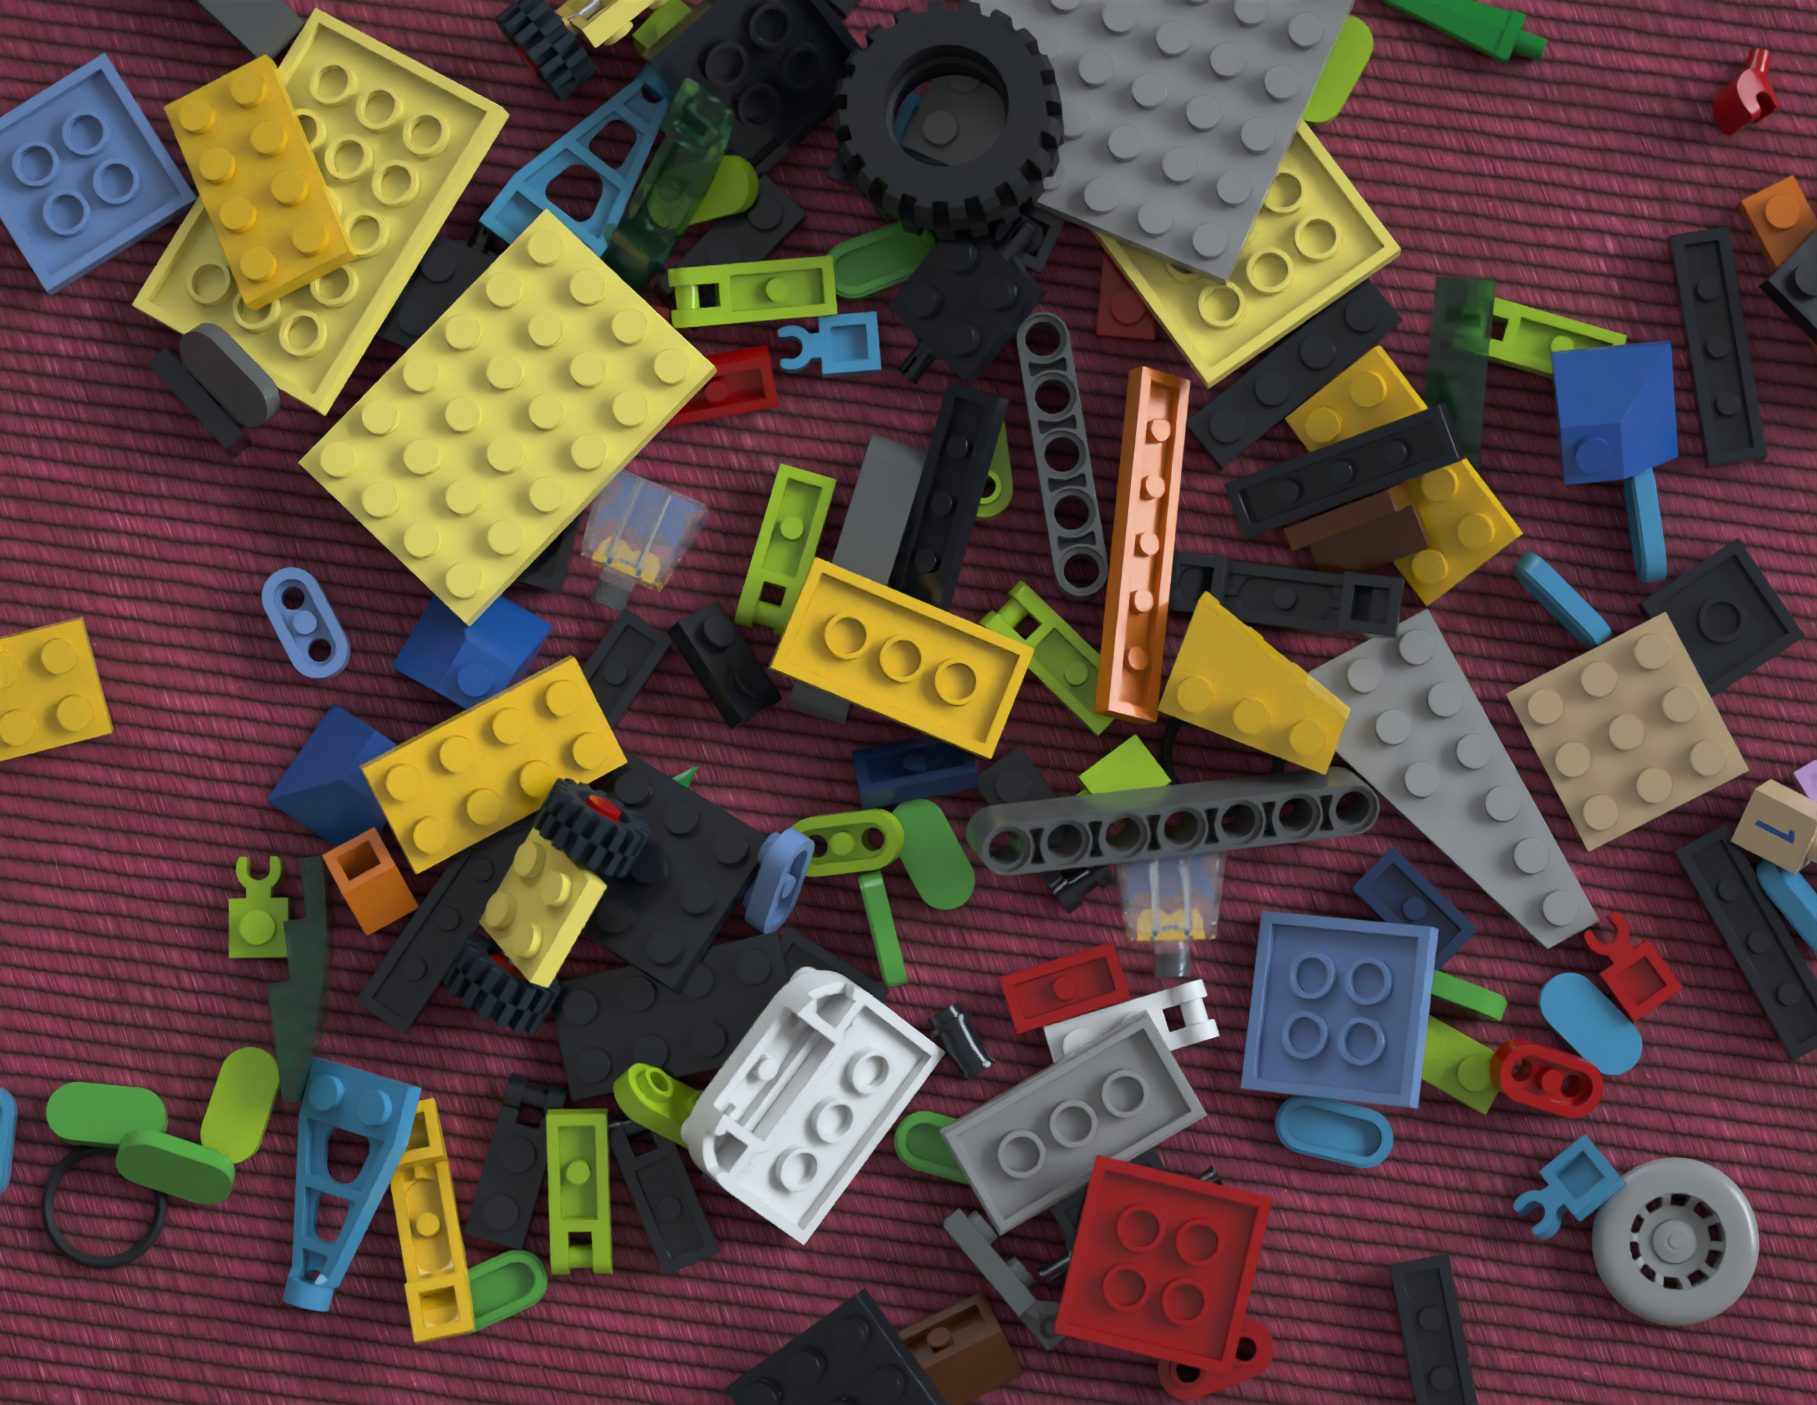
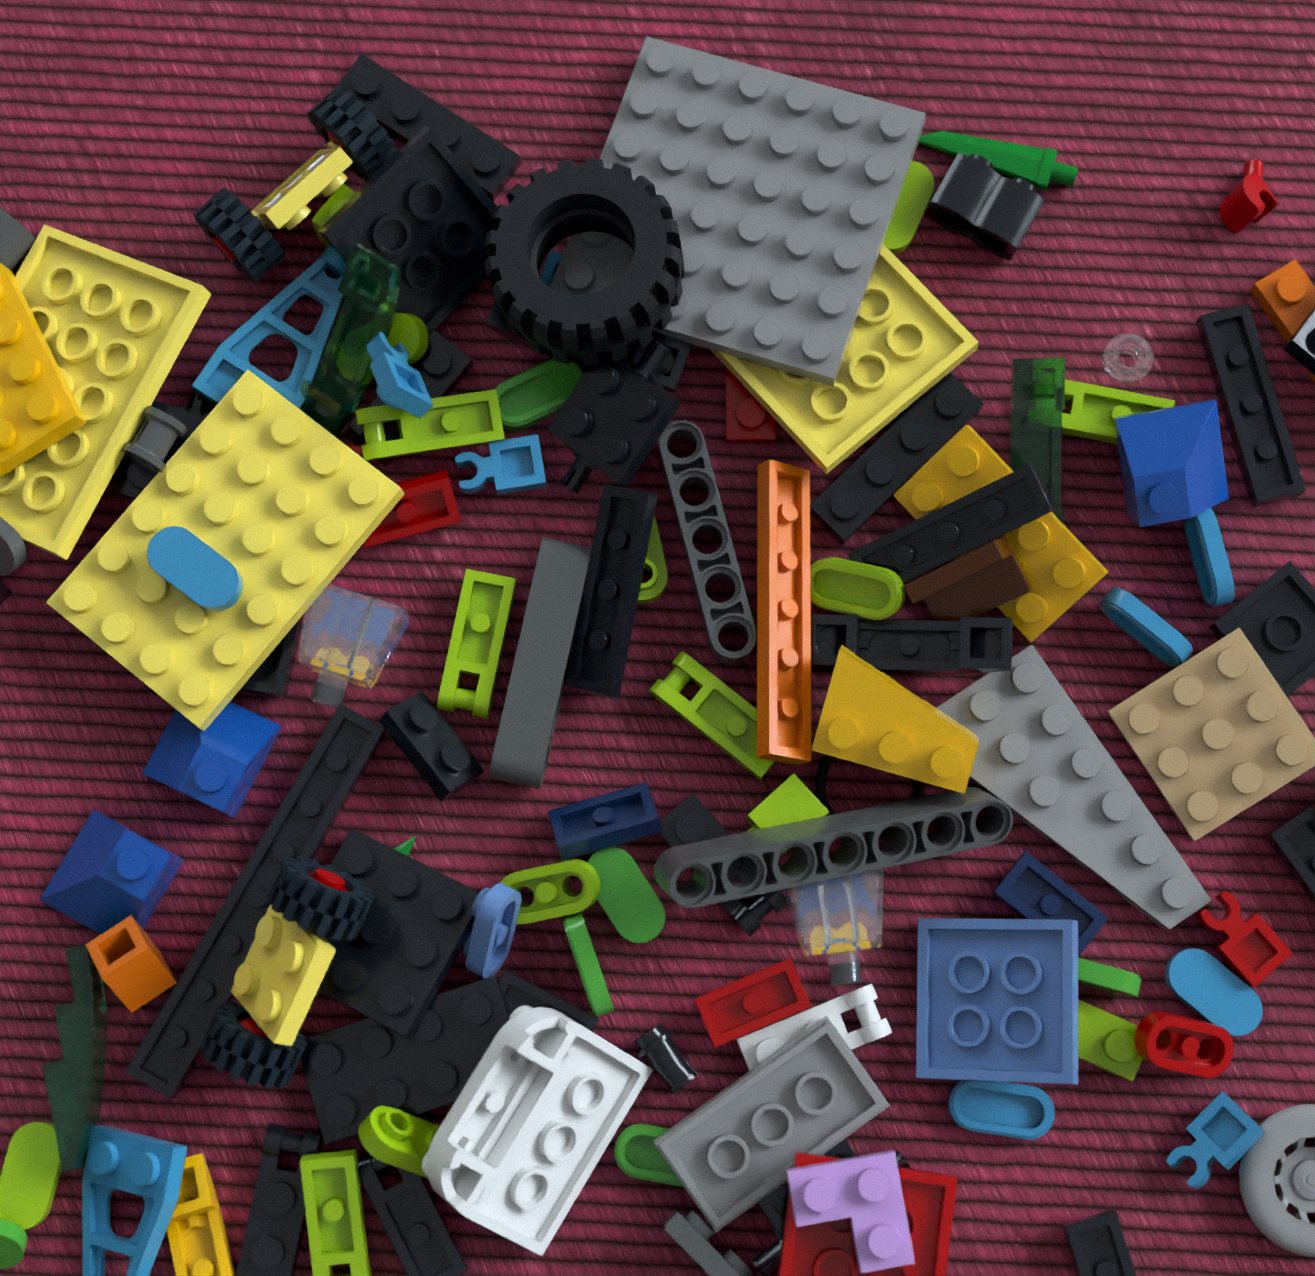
camera: 10 degrees left, 5 degrees down
lime plate [229,856,292,959] -> none
medium blue plate [262,567,351,681] -> none
yellow plate [359,655,628,875] -> none
yellow plate [768,557,1035,760] -> none
none -> dark grey bush [122,406,187,473]
none -> dark azure tile [147,526,243,612]
none -> dark azure plate [366,332,433,419]
none -> lavender plate [785,1150,915,1273]
none -> lime tile [810,557,905,620]
none -> black brick [925,153,1045,261]
none -> clear plate [1103,333,1154,383]

